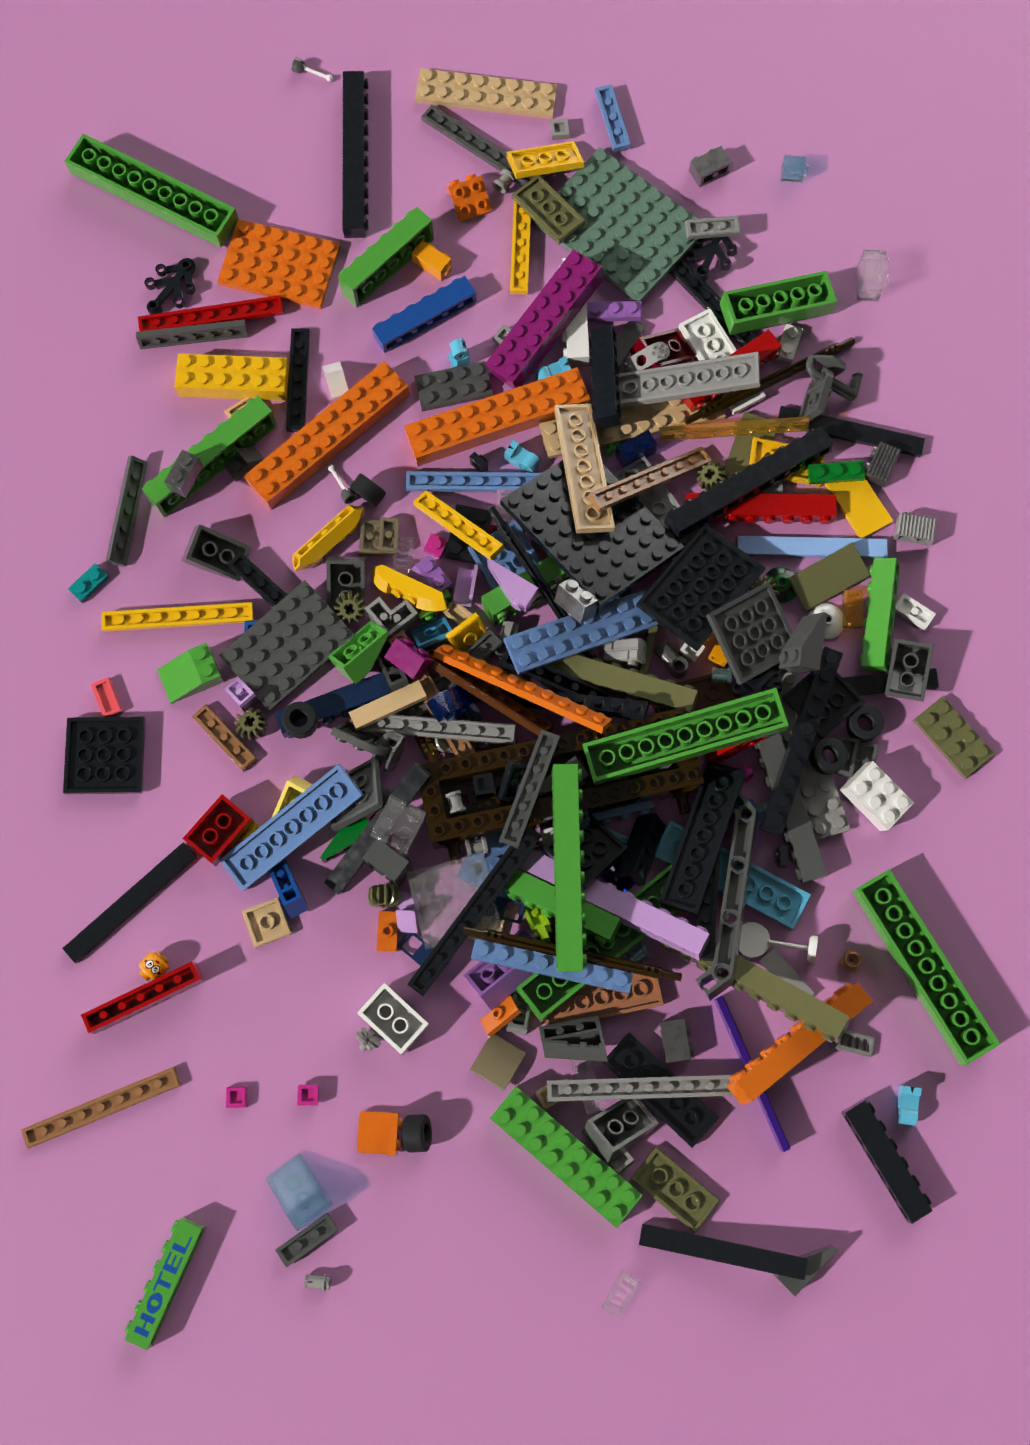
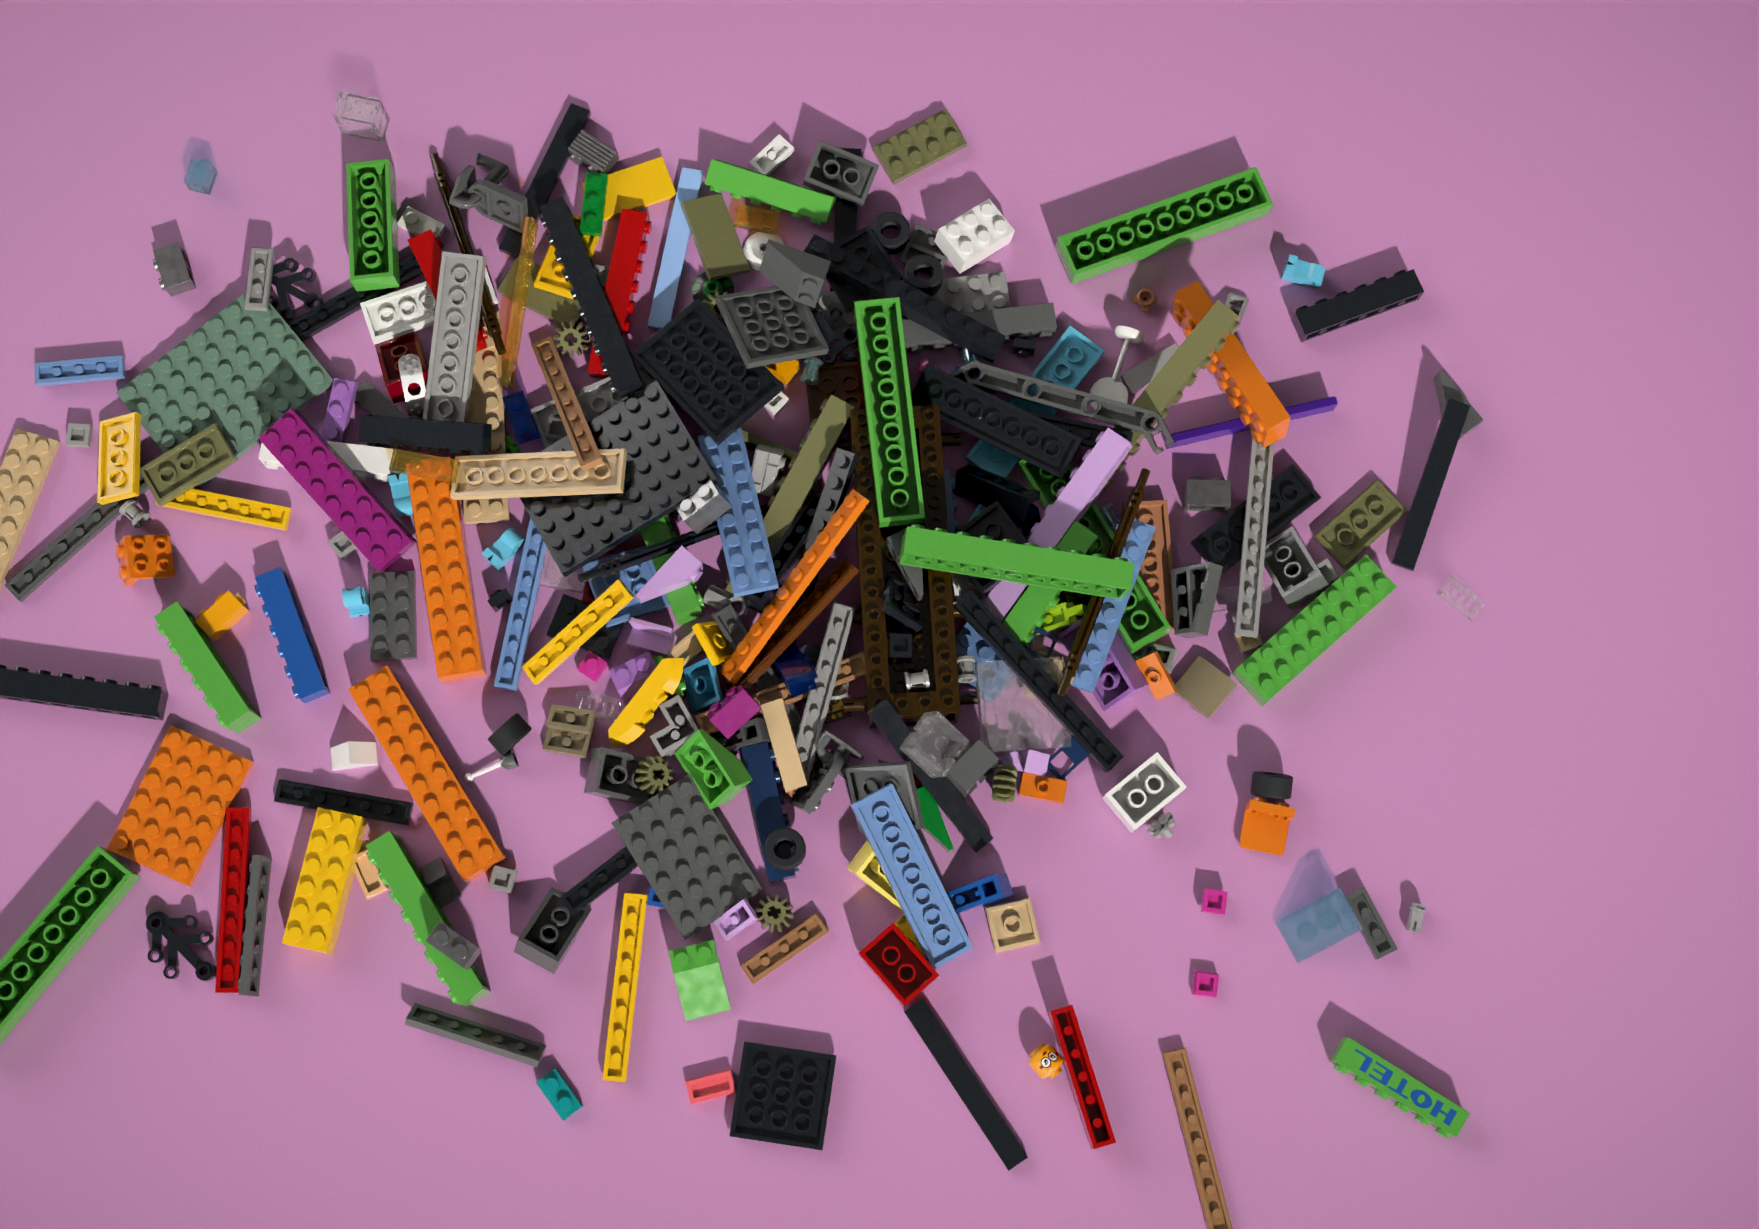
camera: 85 degrees left, 0 degrees up
yellow brick [292,505,365,571] -> none
dark grey plate [499,729,560,849] -> none
dark grey piece [655,641,688,678] -> none
light grey brick [893,512,937,546] -> none
none -> clear yellow tile [389,449,460,484]
none -> light grey plate [488,865,518,894]

